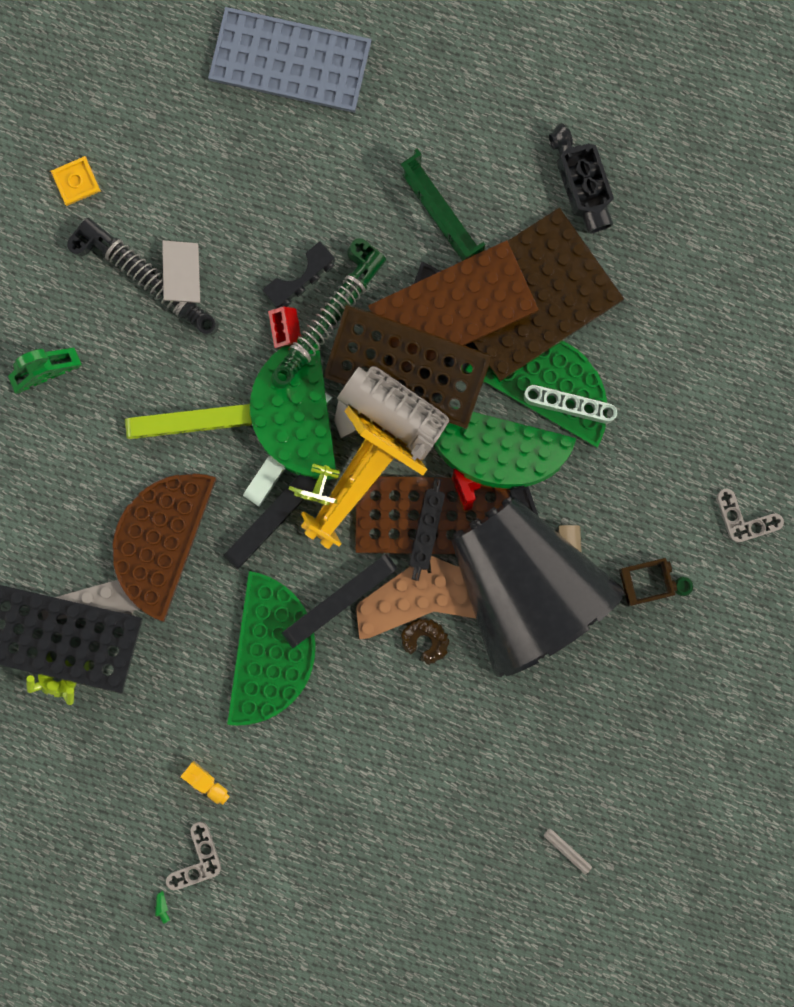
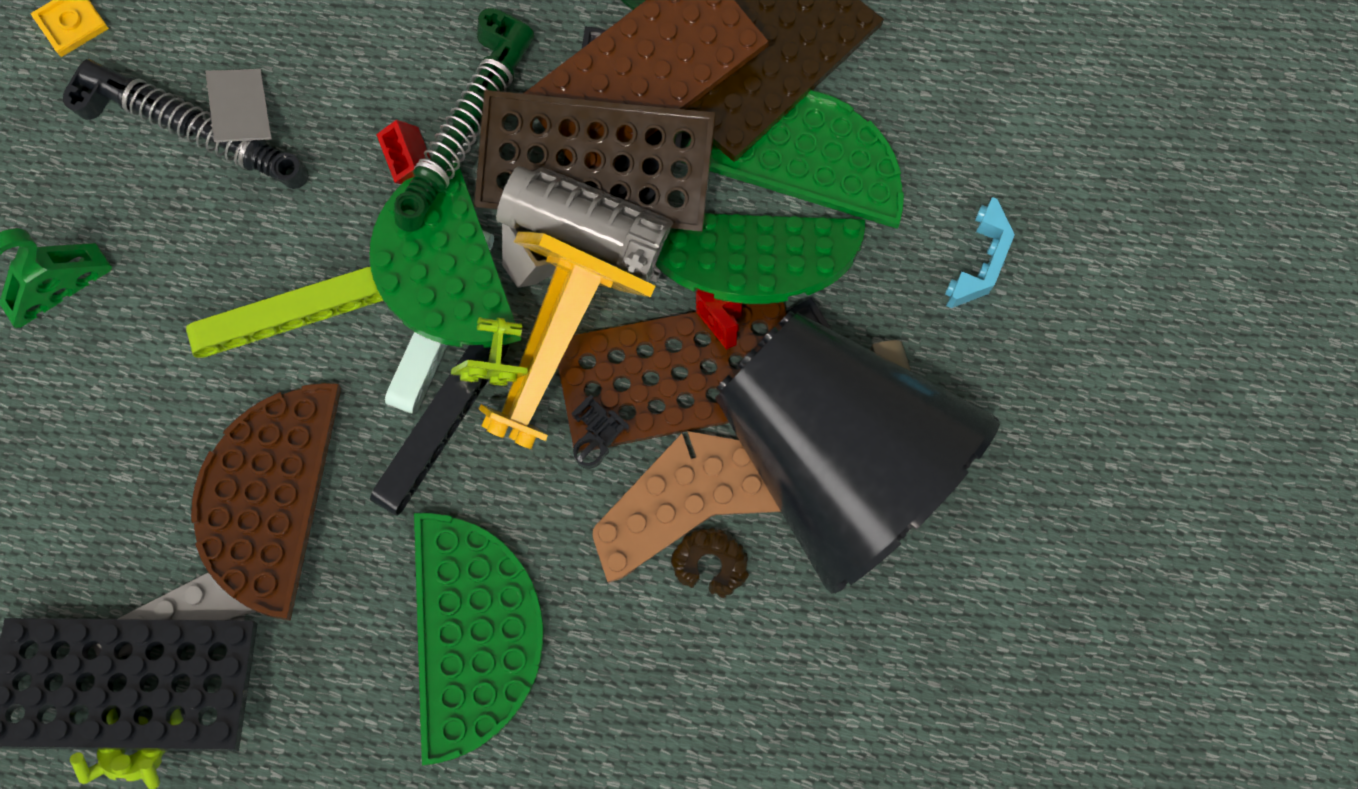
camera: 10 degrees left, 10 degrees down
black arch [262,241,335,309] -> none
black beam [281,553,398,649] -> none
black plate [408,478,445,581] -> none
light aqua beam [524,385,617,424] -> none
dark brown window [619,558,677,607] -> none
dark green plate [675,577,693,596] -> none
light grey beam [717,489,784,543] -> none
none -> black piece [571,394,629,469]
none -> medium azure slope [945,197,1015,308]

